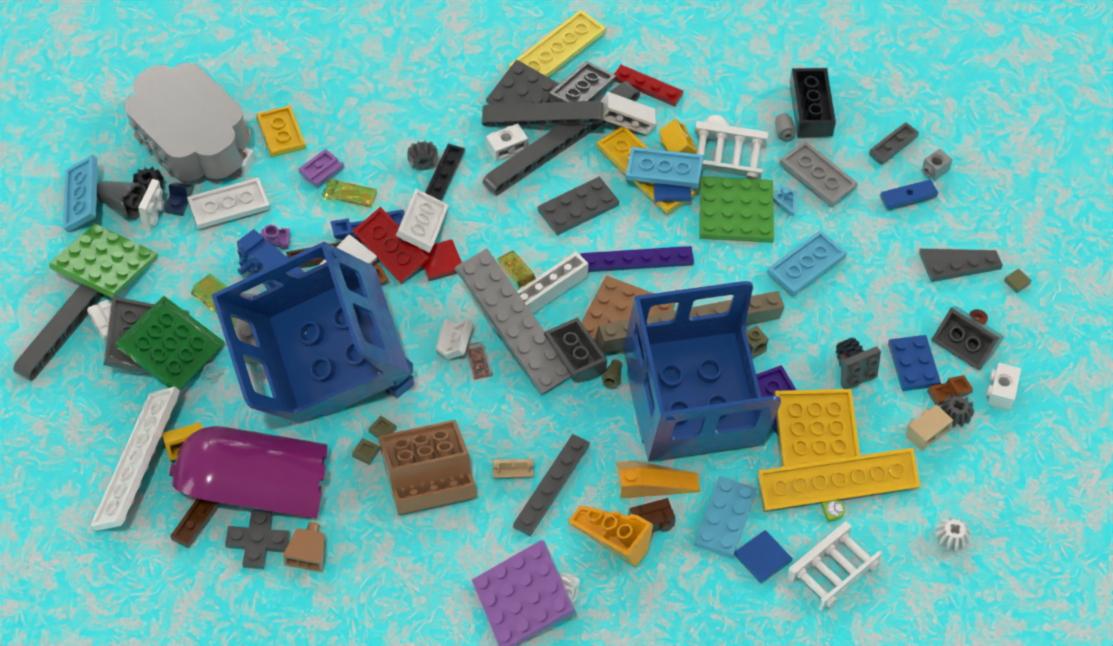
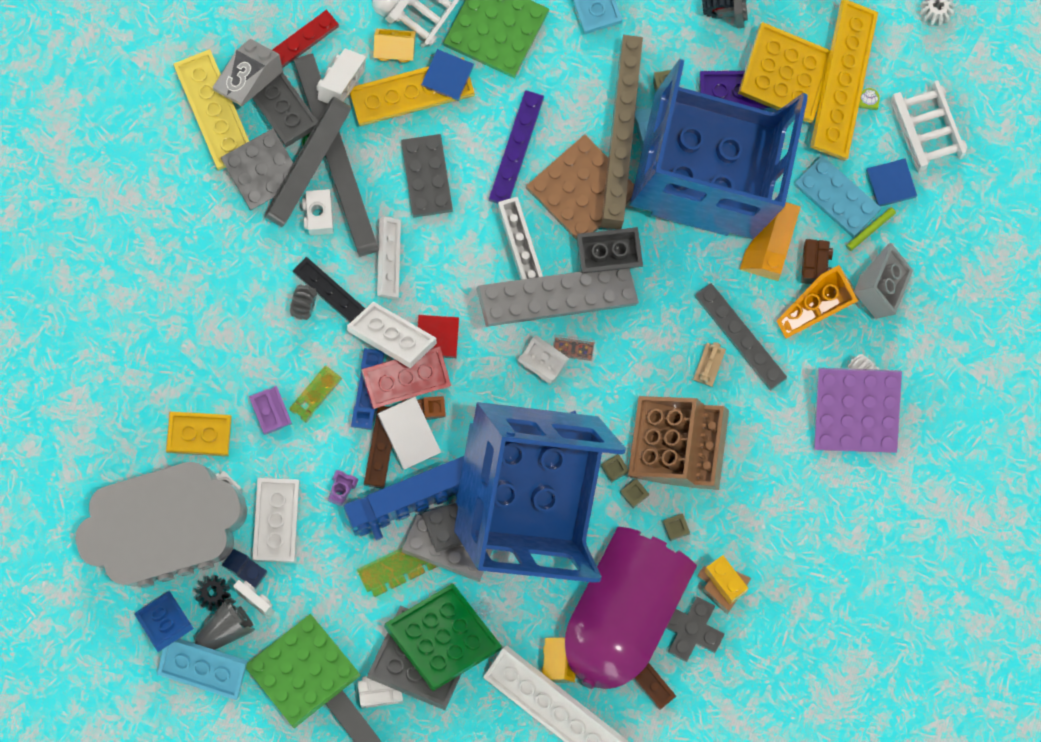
camera: 65 degrees left, 20 degrees up
clear yellow plate [497,250,536,288] -> none
olive cone [602,359,622,388] -> none
medium azure plate [626,147,704,188] -> none
none -> blue tile [134,591,194,652]
none -> light grey slope [213,39,283,106]
none -> white plate [377,216,401,299]
none -> olive tile [663,514,690,541]
none -> yellow brick [704,555,749,605]
none -> lime bar [846,207,896,251]
none -> light grey slope [854,243,913,319]

